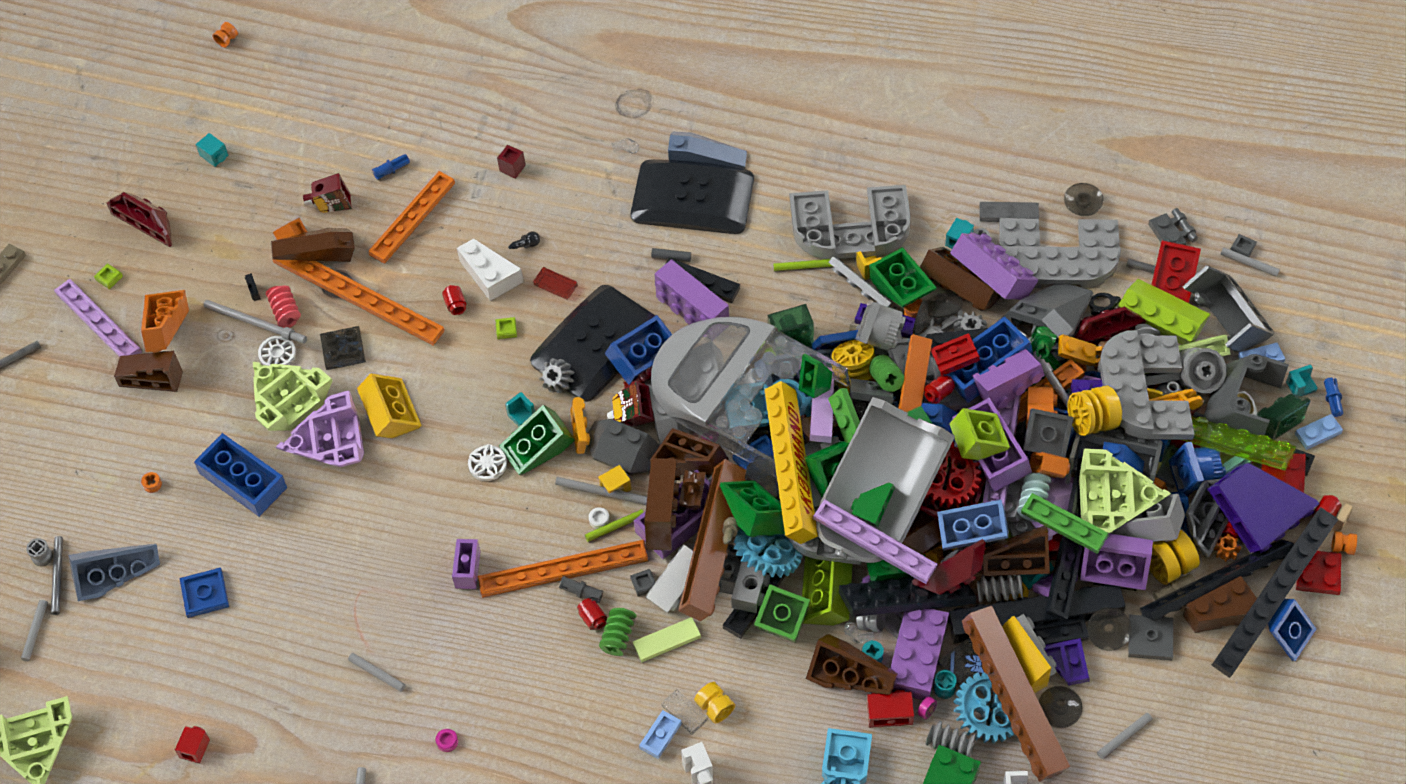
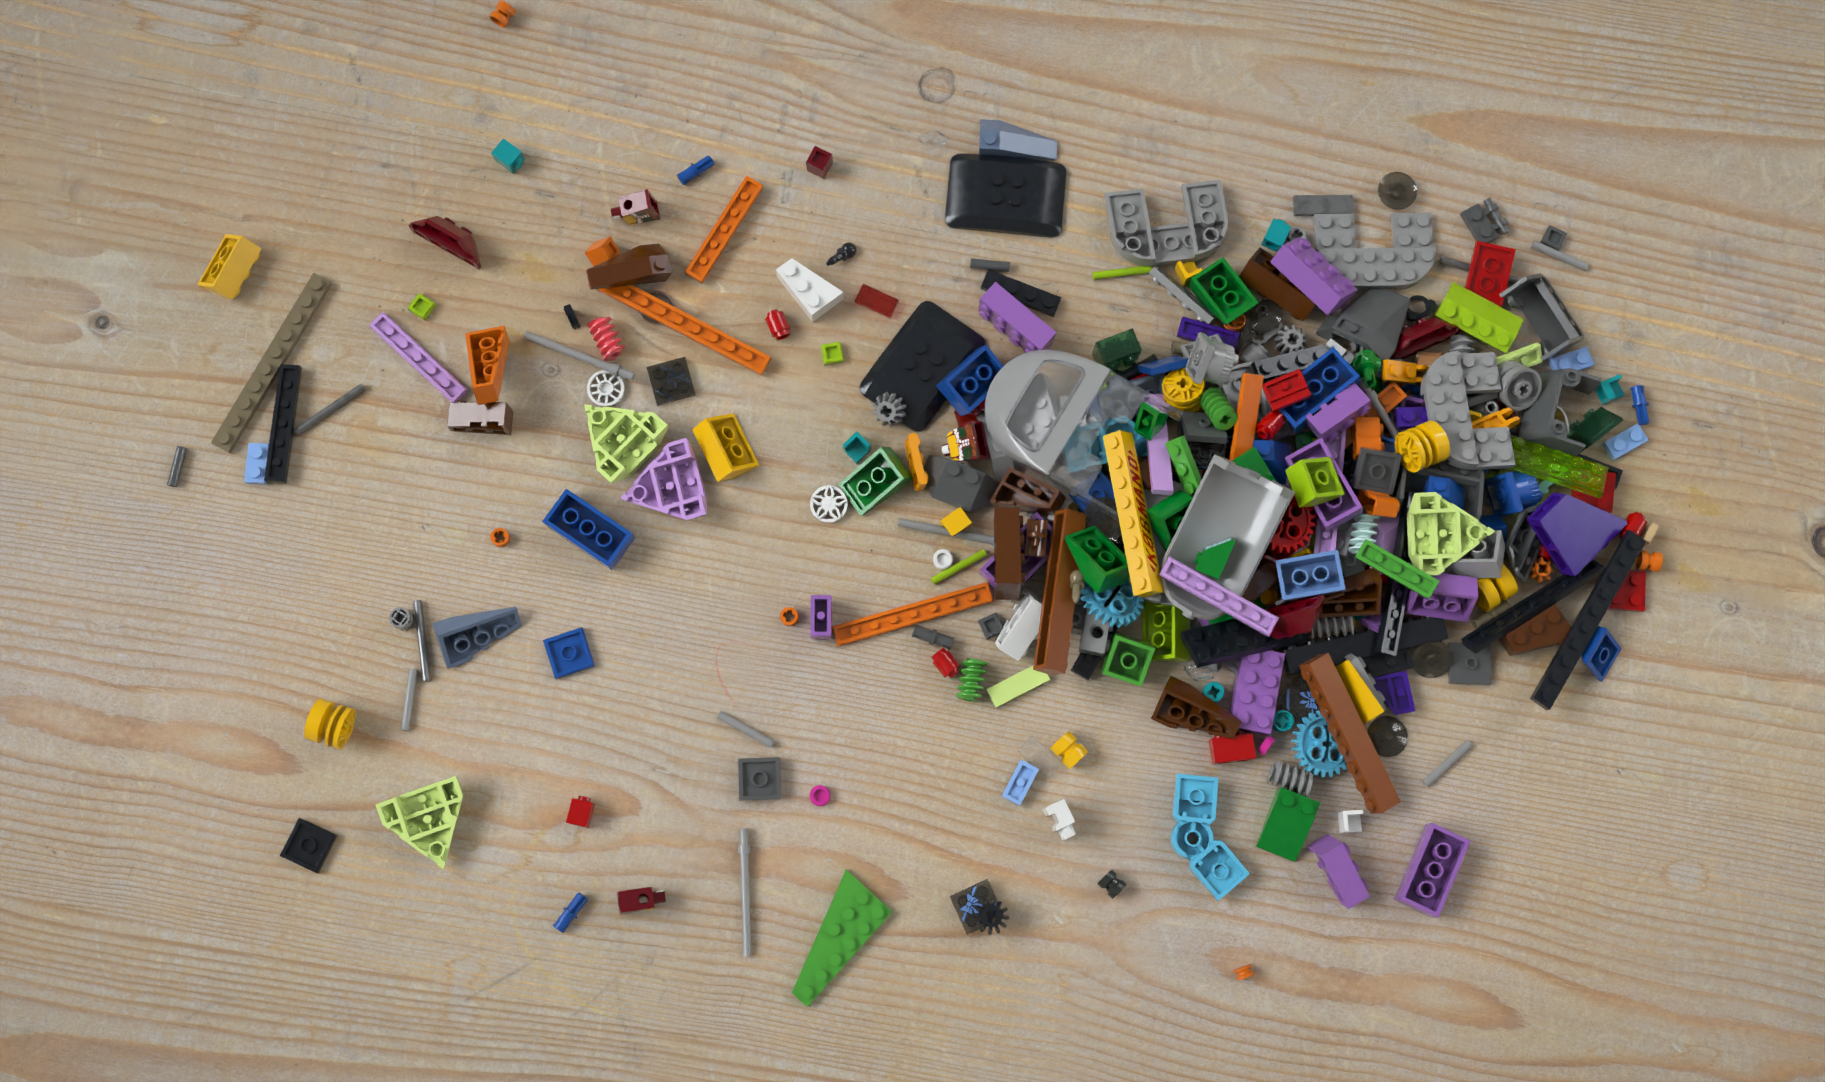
camera: 10 degrees left, 20 degrees up
none -> dark grey plate [738,757,781,801]
none -> orange bush [780,607,799,626]

